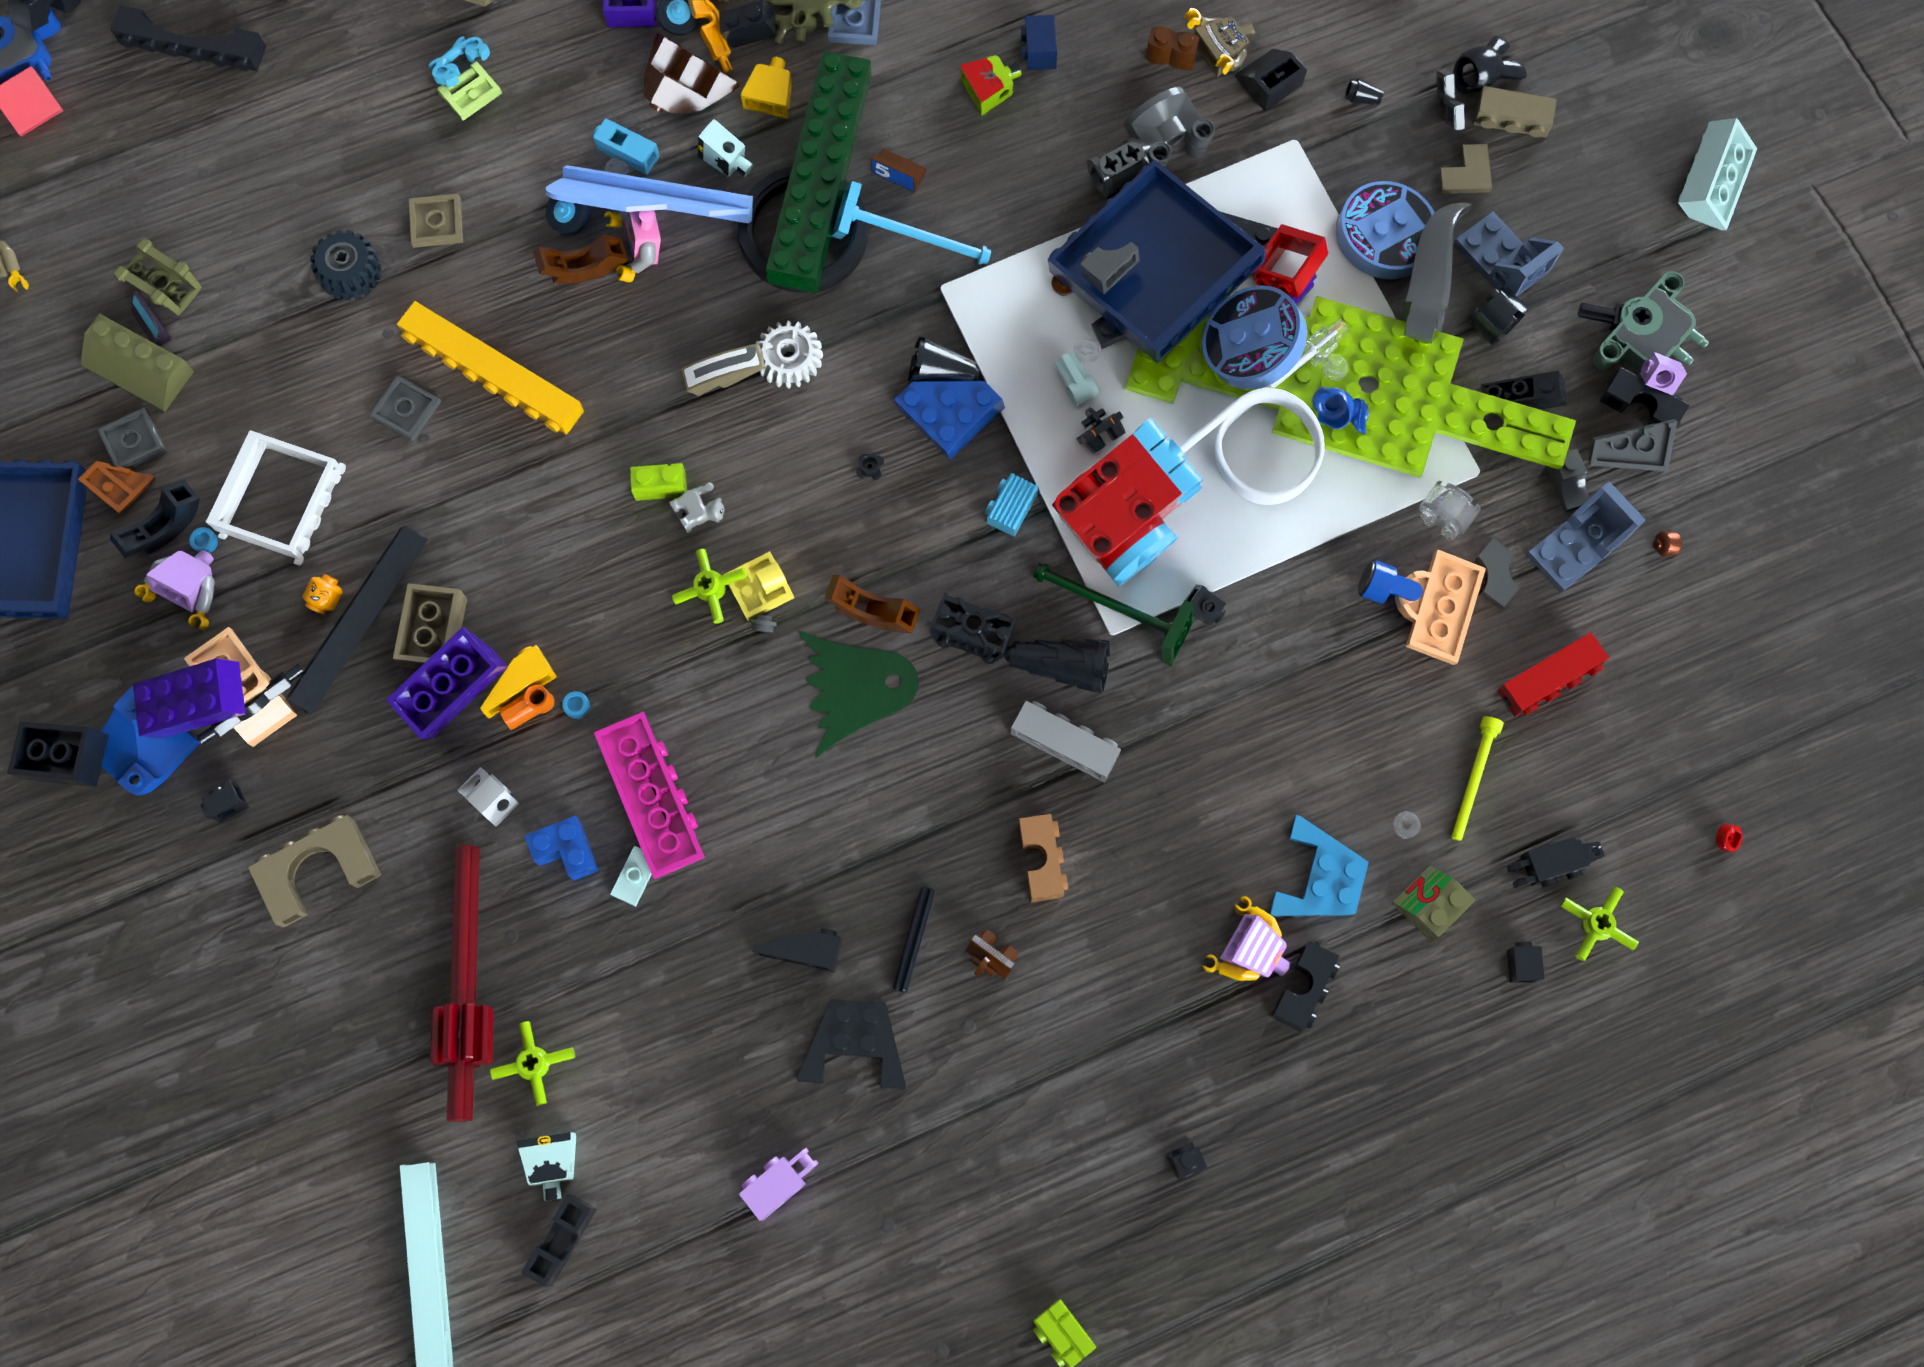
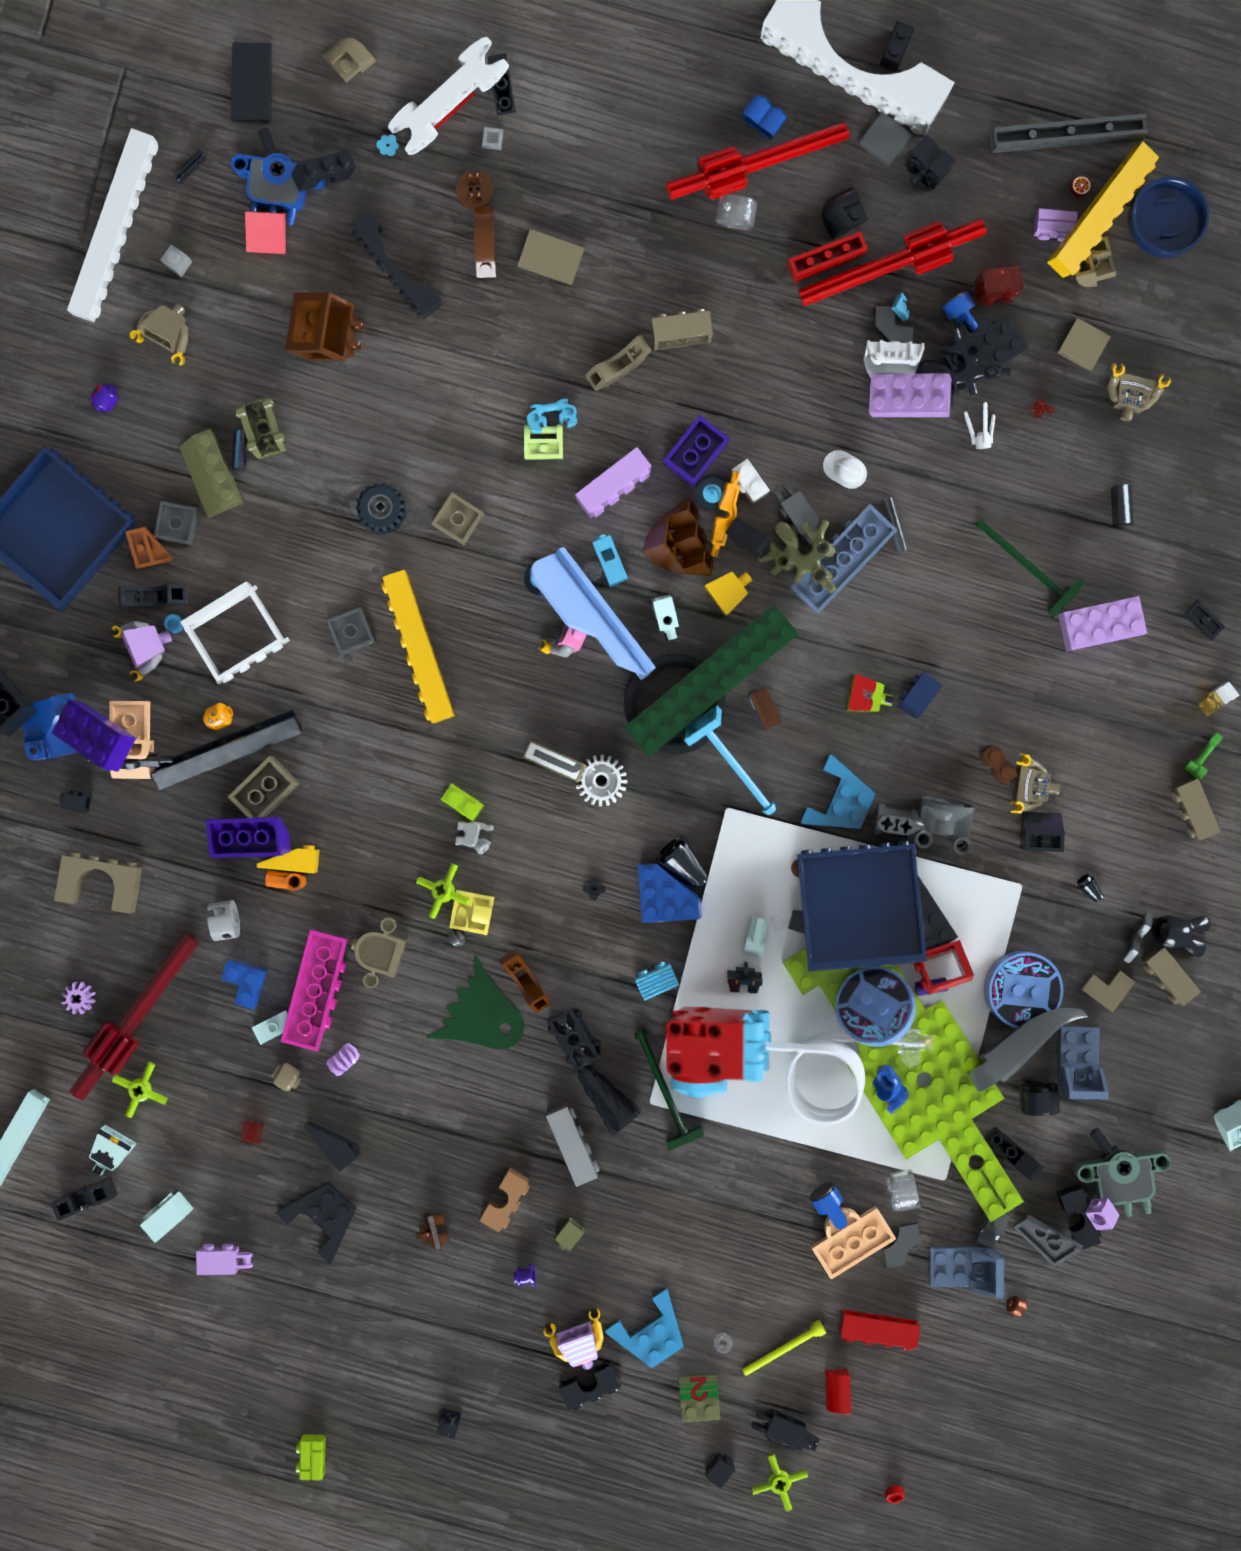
camera: 35 degrees right, 15 degrees up
reddish brown arch [533,234,628,284] -> none
dark azure tile [562,691,590,719] -> none
black axle [893,887,935,993] -> none
dark grey arch [1080,242,1140,294] -> none
black brick [1181,584,1226,625] -> none
none -> lavender gear [62,982,96,1014]
none -> light aqua brick [140,1191,194,1243]
none -> clear red tile [241,1121,264,1144]
none -> dark tan head [271,1063,302,1092]
none -> reddish brown piece [285,292,366,361]
none -> lavender gear [326,1043,360,1076]
none -> dark tan piece [351,917,407,988]
none -> dark purple brick [513,1264,536,1287]
none -> olive brick [555,1217,584,1251]
none -> lavender brick [575,447,651,518]
none -> dark azure wing [800,754,875,829]
none -> red brick [825,1369,851,1414]

